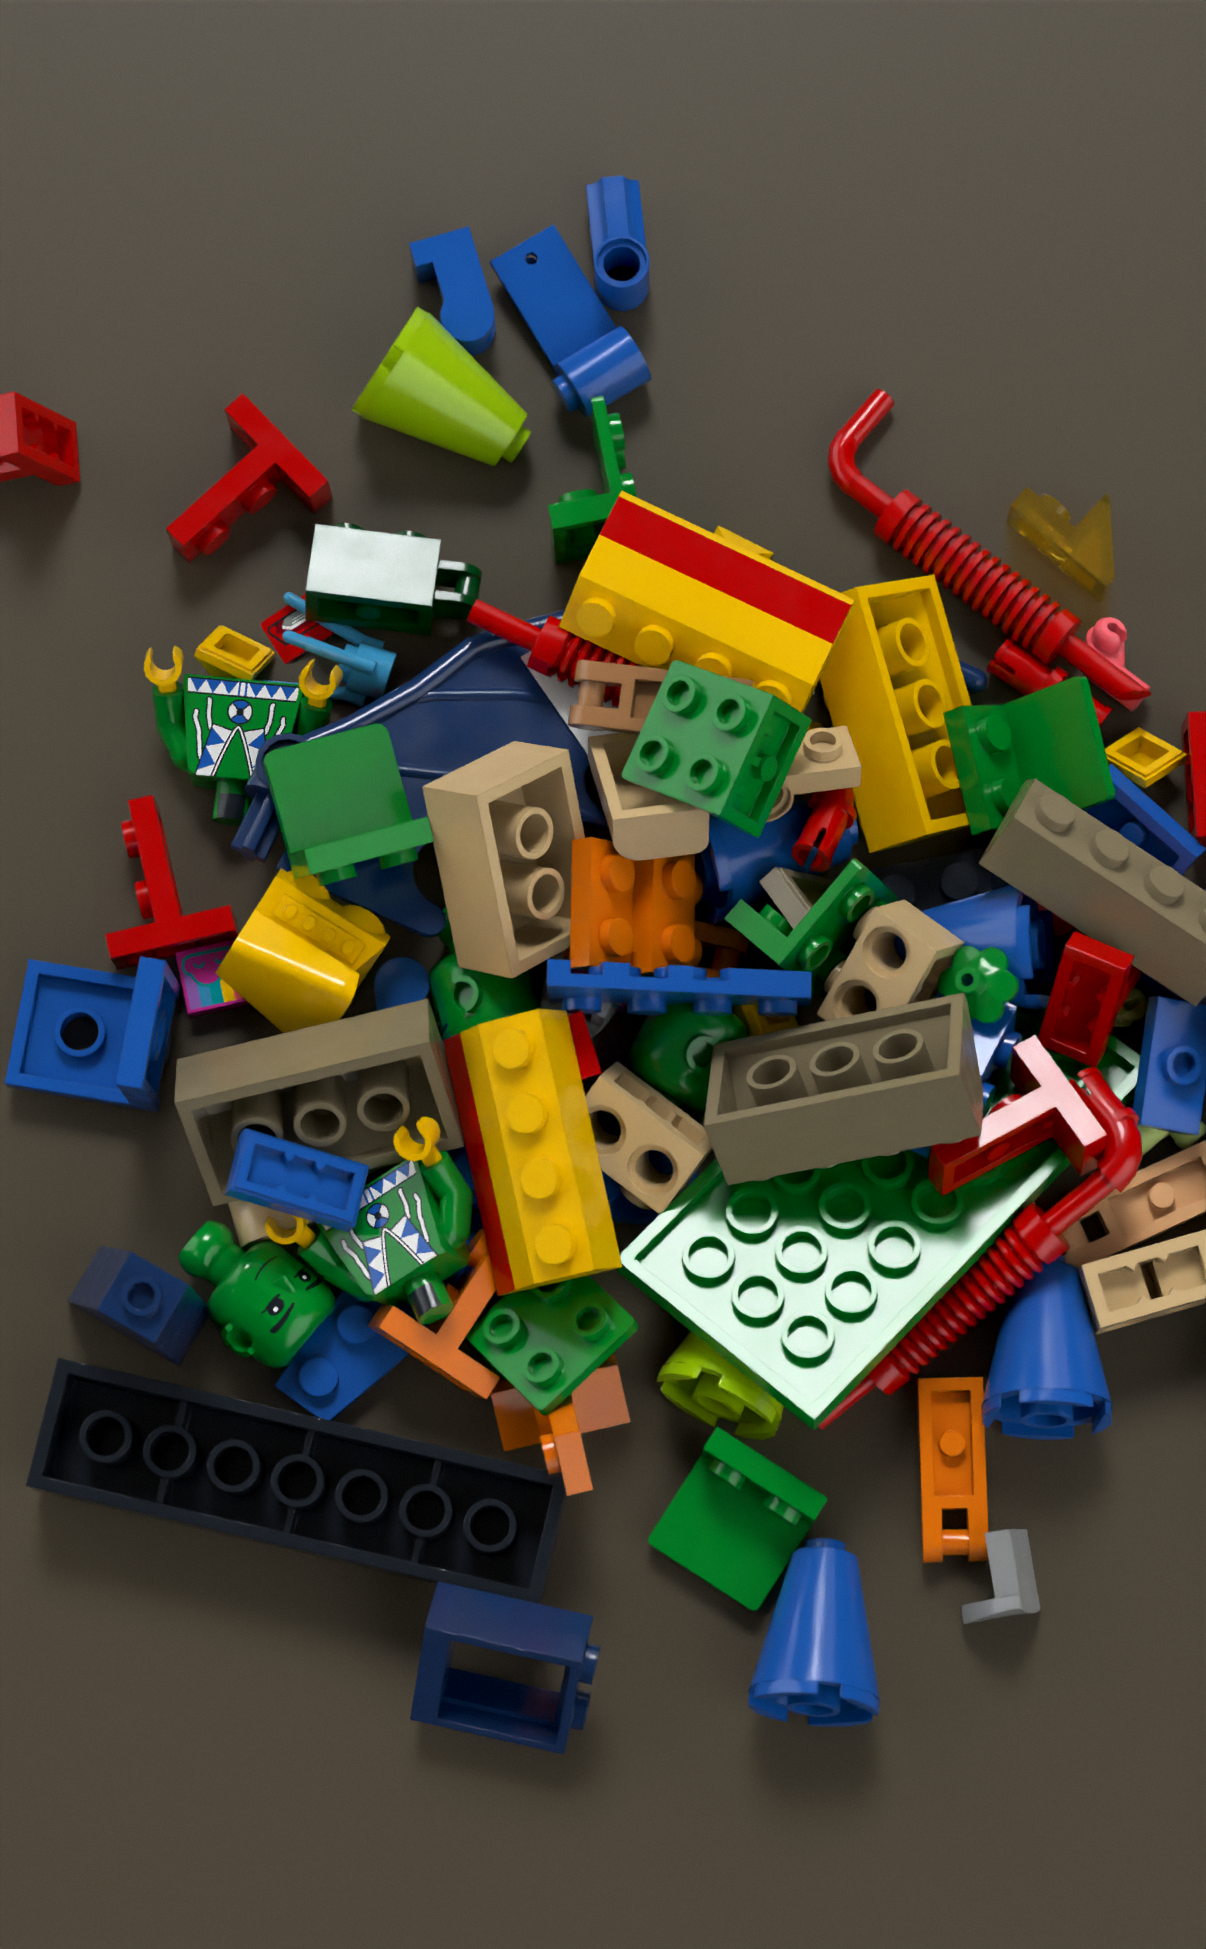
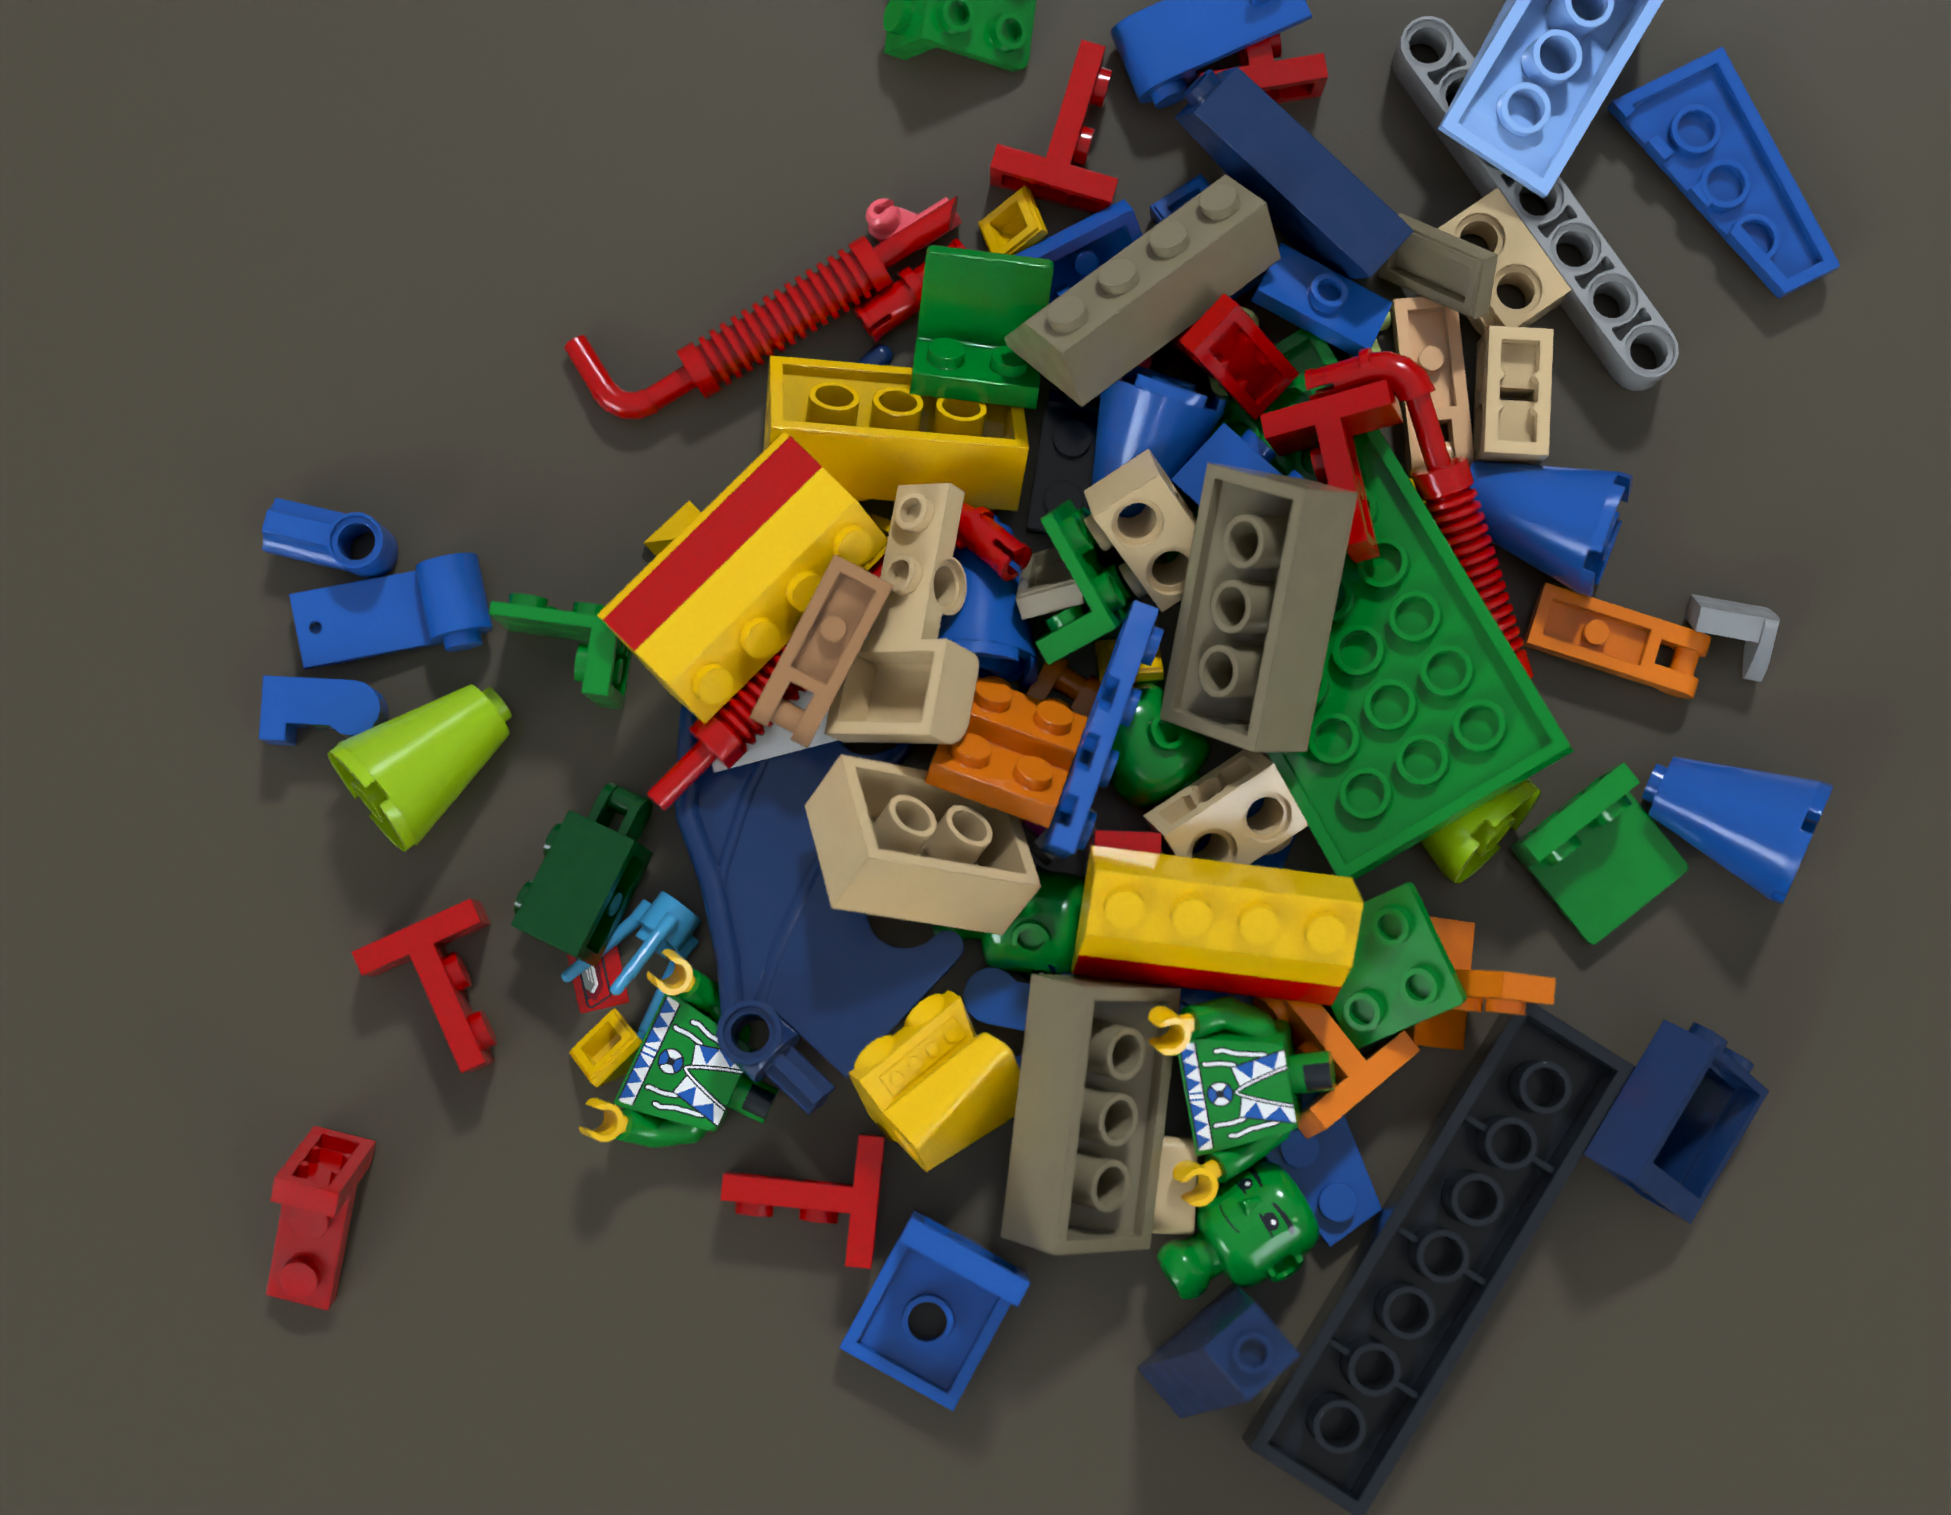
camera: 75 degrees left, 5 degrees up
tile [175,939,250,1017] -> none
blue plate [225,1128,369,1232] -> none
green bracket [263,724,434,886] -> none
green bracket [622,660,812,838] -> none
green plant [938,946,1019,1024] -> none
clear yellow slope [1006,487,1115,603] -> none

